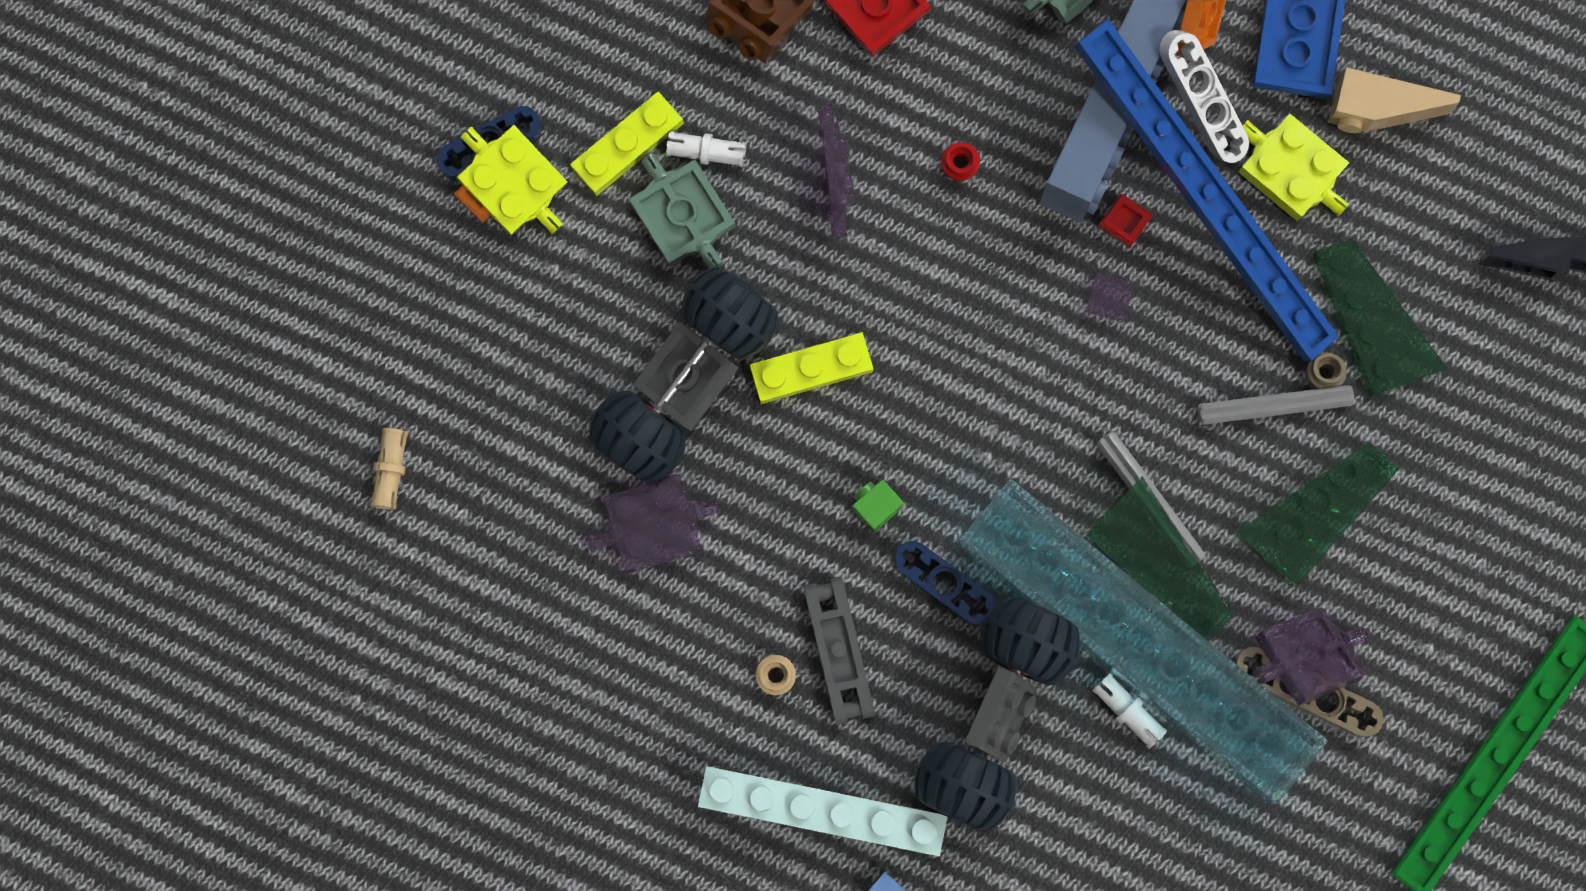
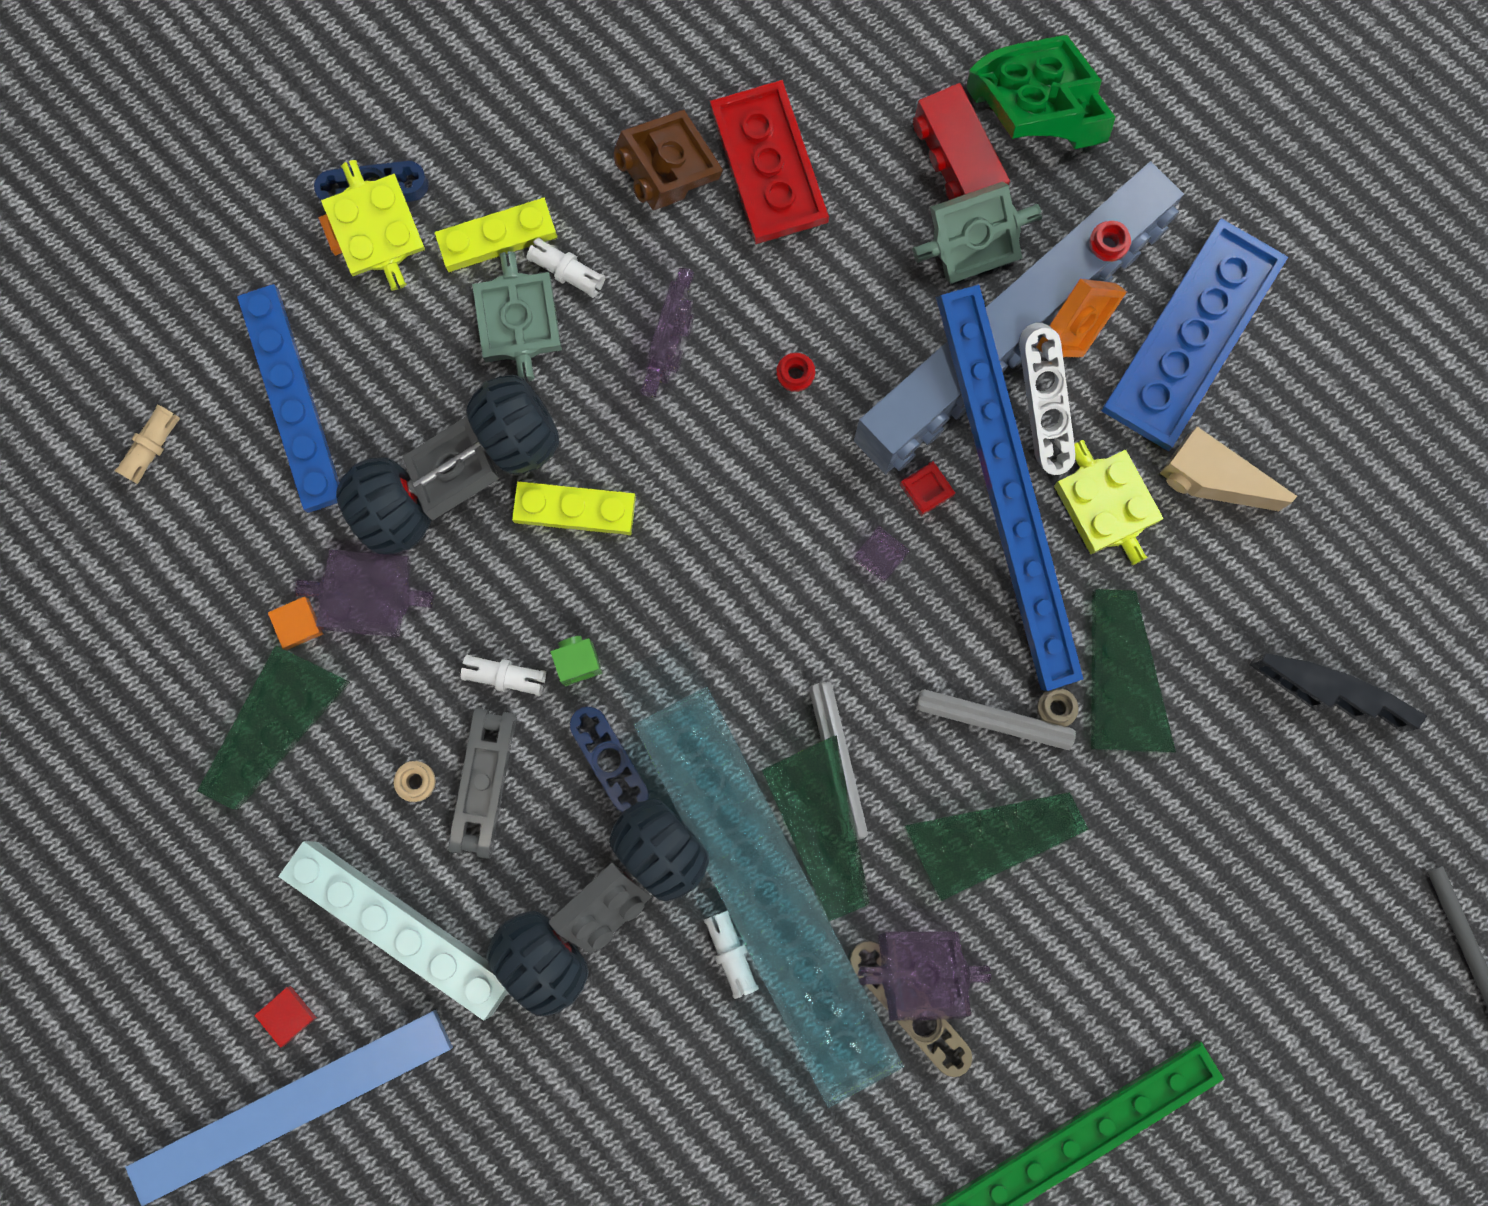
camera: 20 degrees right, 0 degrees up
none -> clear green wing [197,645,350,810]
none -> blue plate [237,284,340,513]
none -> orange tile [268,596,323,650]
none -> white pin [461,655,546,696]

